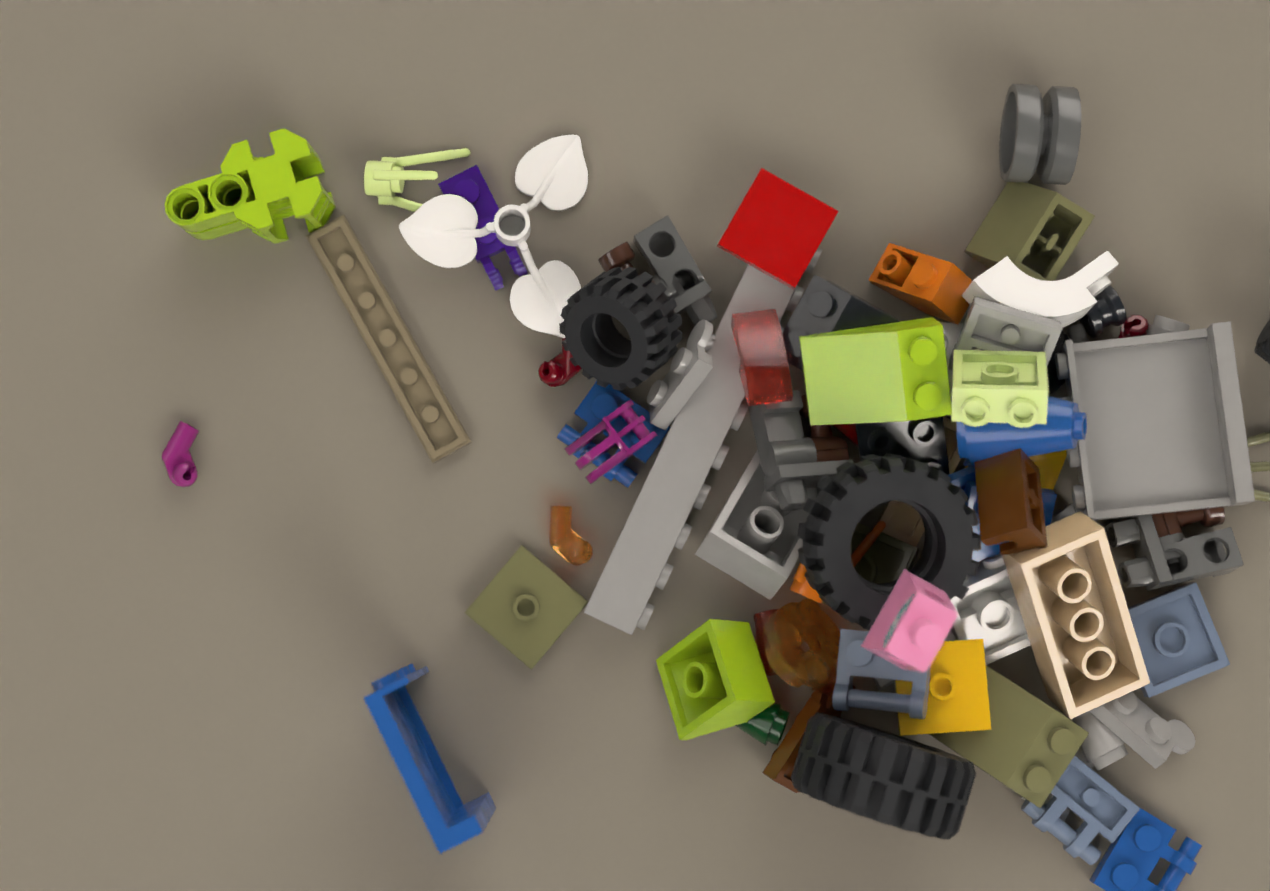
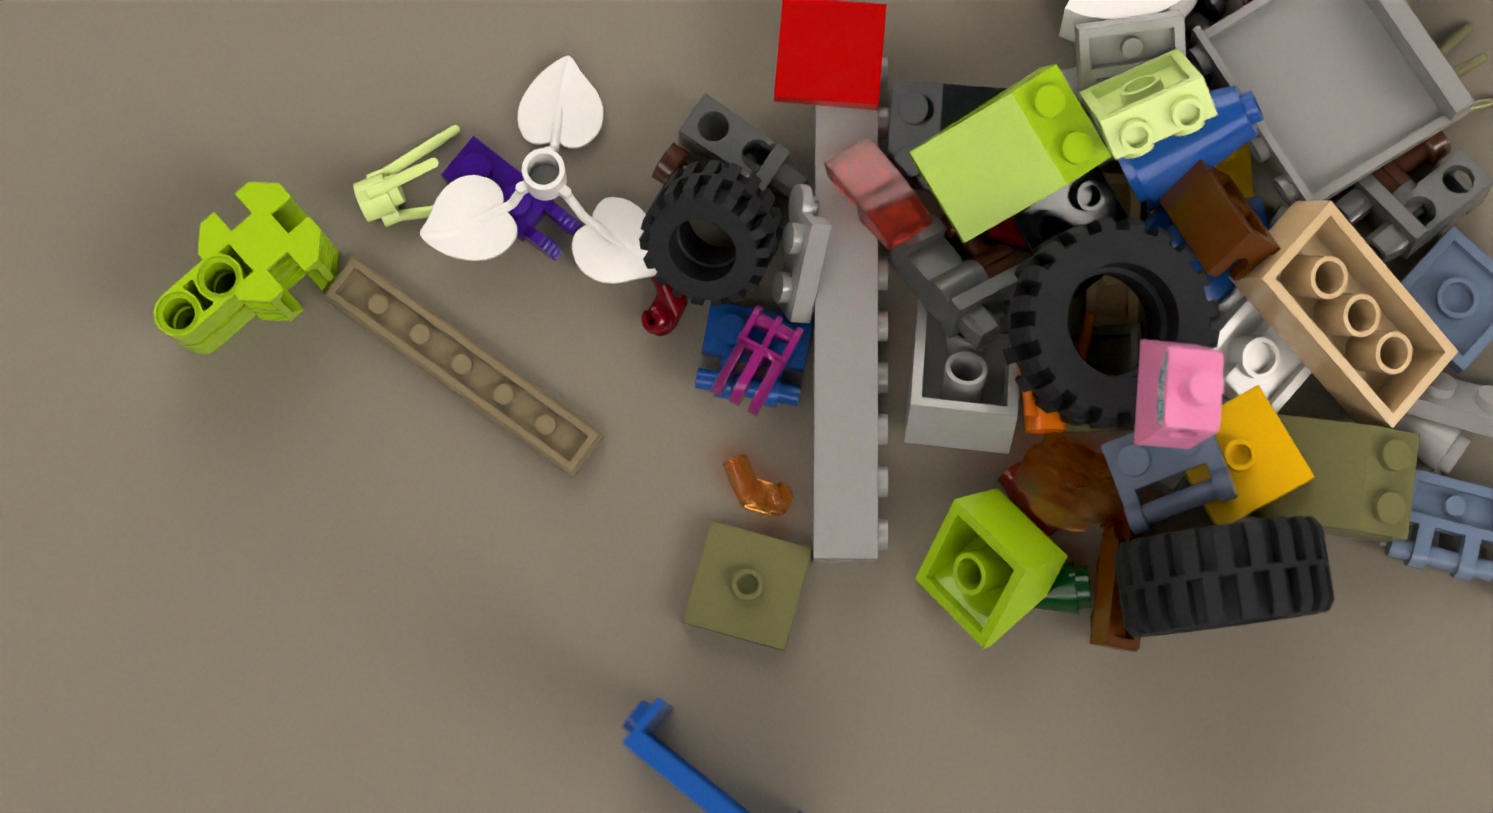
camera: 20 degrees left, 5 degrees down
magenta arm [162,421,199,487] -> none
orange slope [869,243,972,325] -> none

